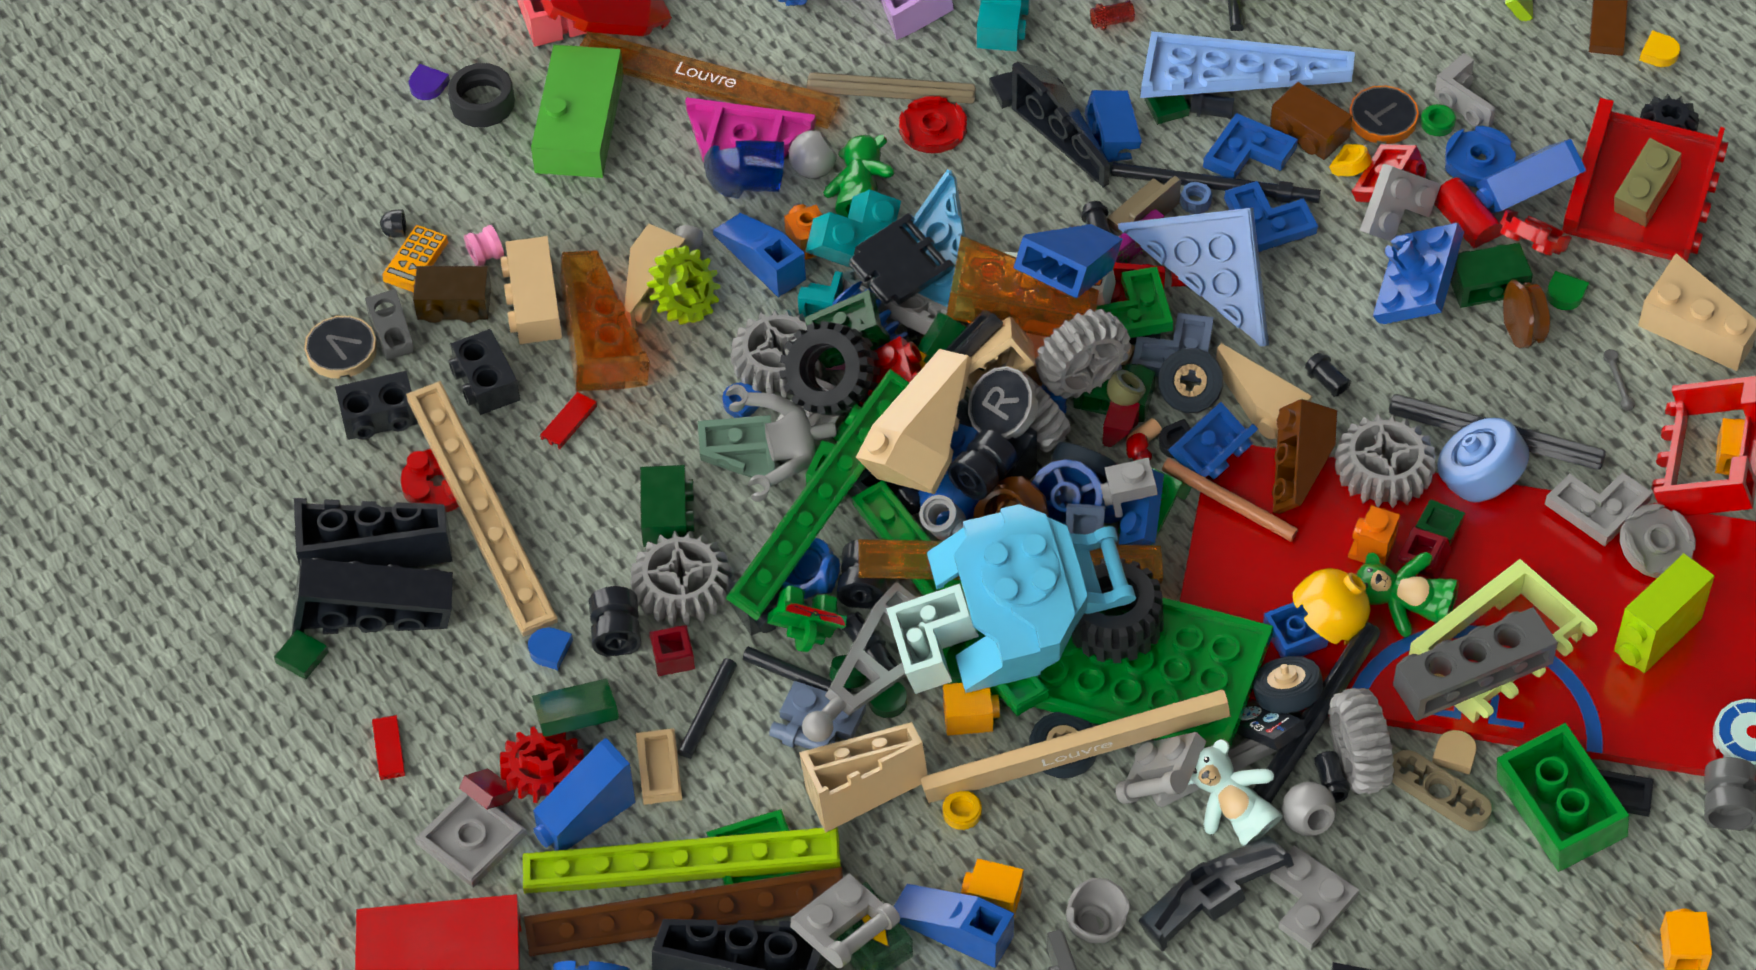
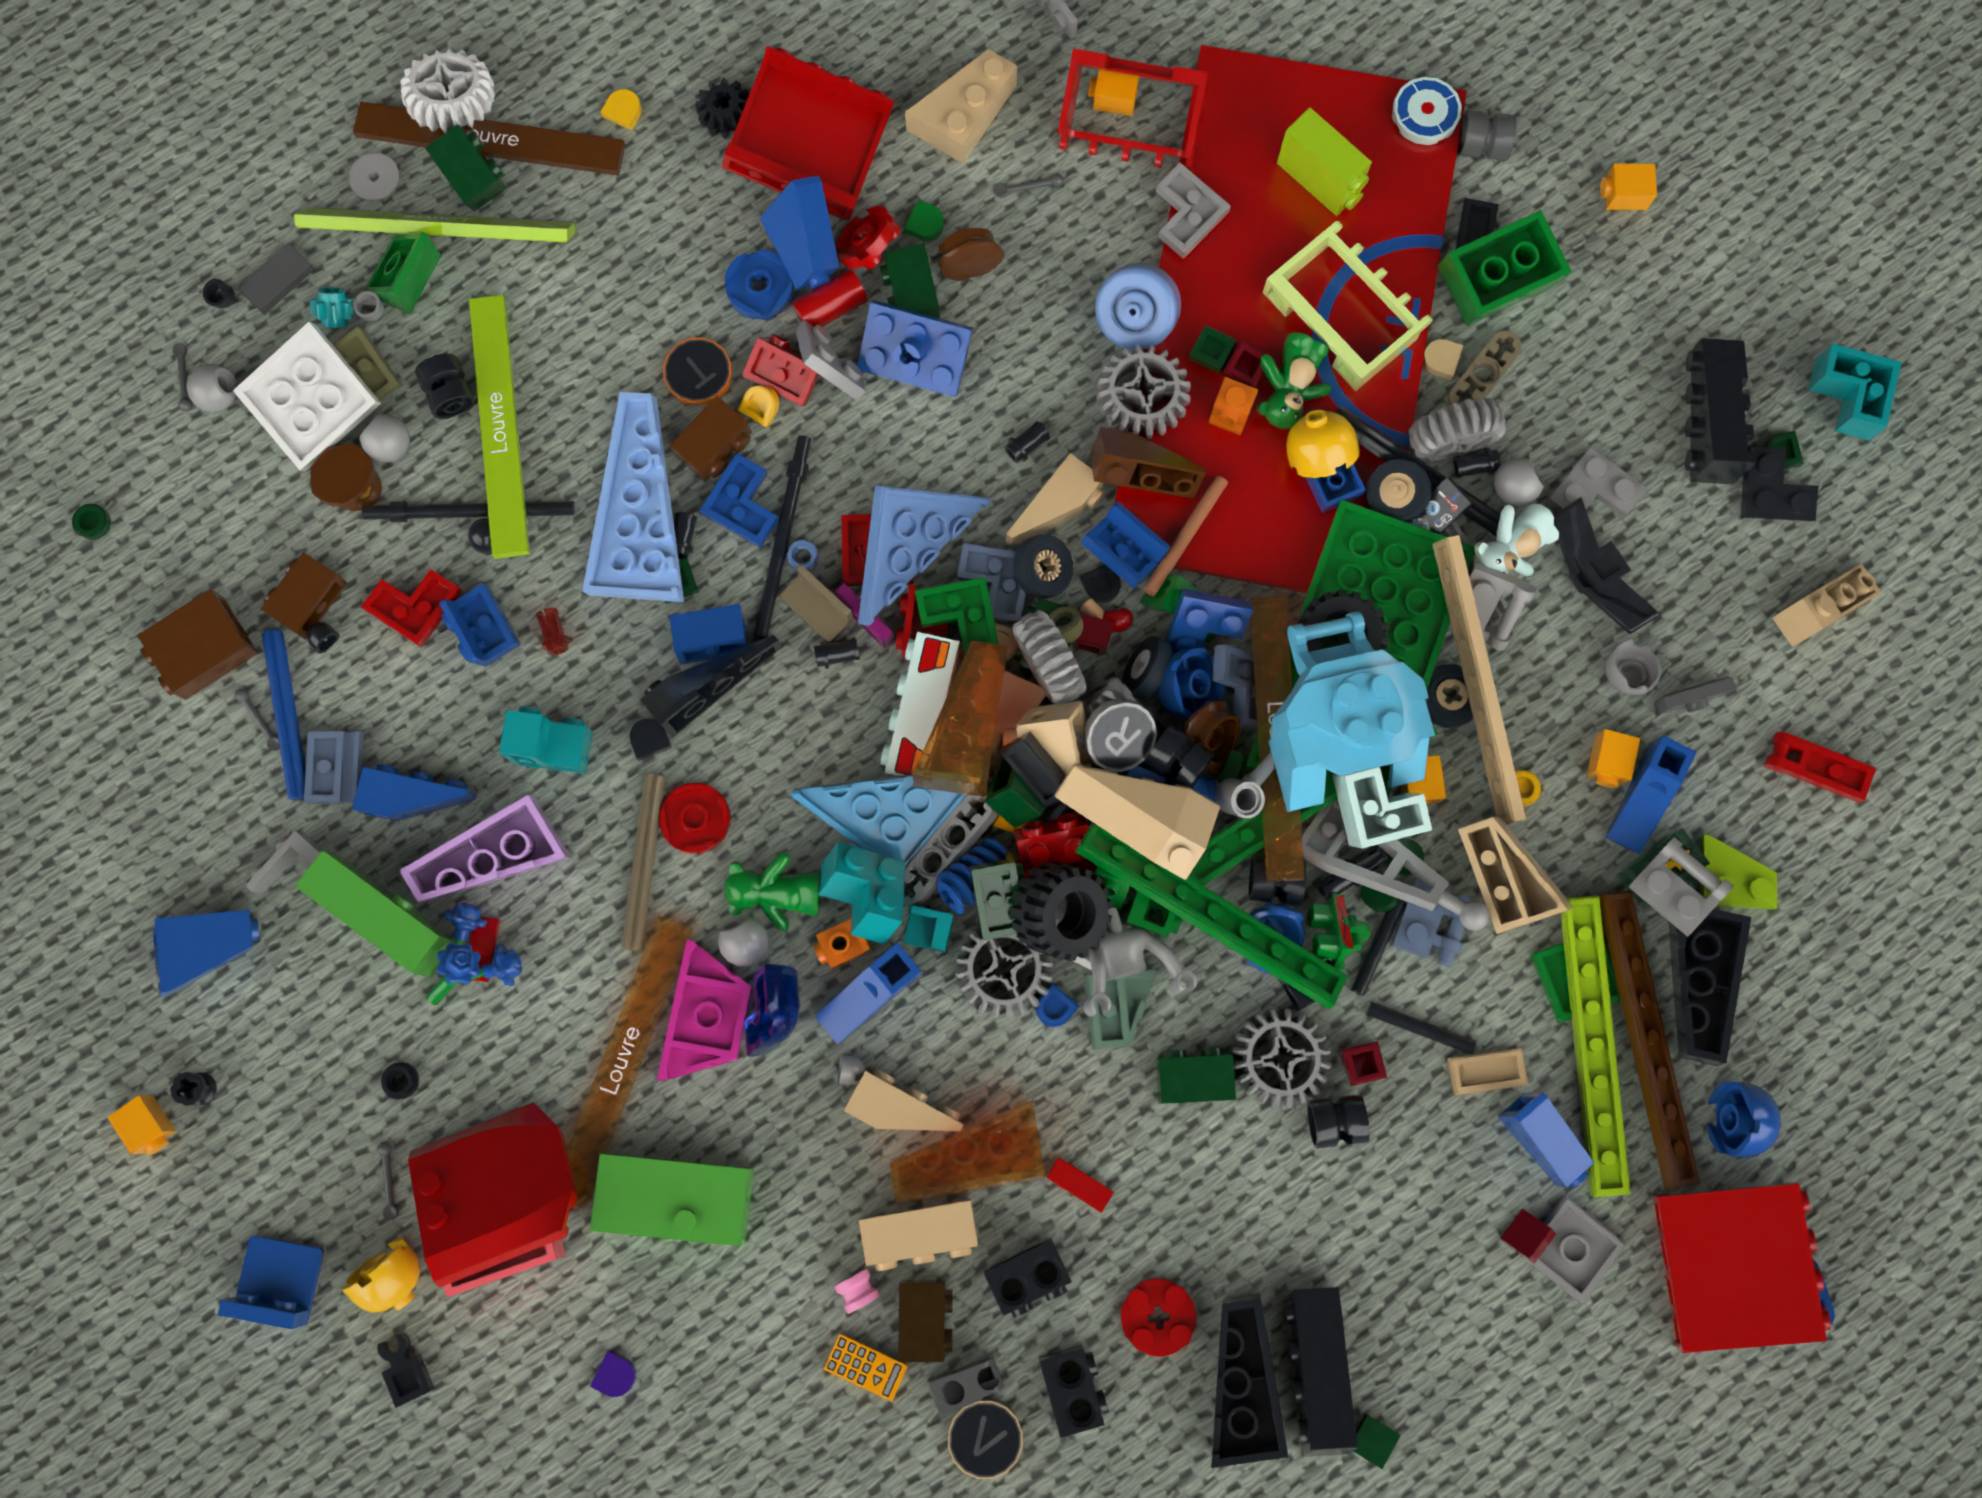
camera: 90 degrees left, 25 degrees up
red piece [372,715,405,780] -> none
black hinge [380,209,406,238] -> none
tan tile [406,381,558,637] -> none
black tyre [448,63,515,127] -> none
red gear [500,727,584,803] -> none
blue tile [528,627,573,670] -> none
dark green tile [532,678,619,737] -> none
lime gear [647,246,721,325] -> none
black plate [849,213,955,306] -> none
blue slope [1013,224,1123,298] -> none
light grey bracket [1100,458,1158,518] -> none
blue plate [1224,181,1318,252] -> none
black axle [1389,394,1606,470] -> none
dark grey brick [1393,607,1558,721] -> none
green tile [1420,104,1456,137] -> none
light grey bracket [1434,53,1495,128] -> none
olive brick [1614,138,1682,227] -> none
light grey tile [1620,504,1696,578] -> none

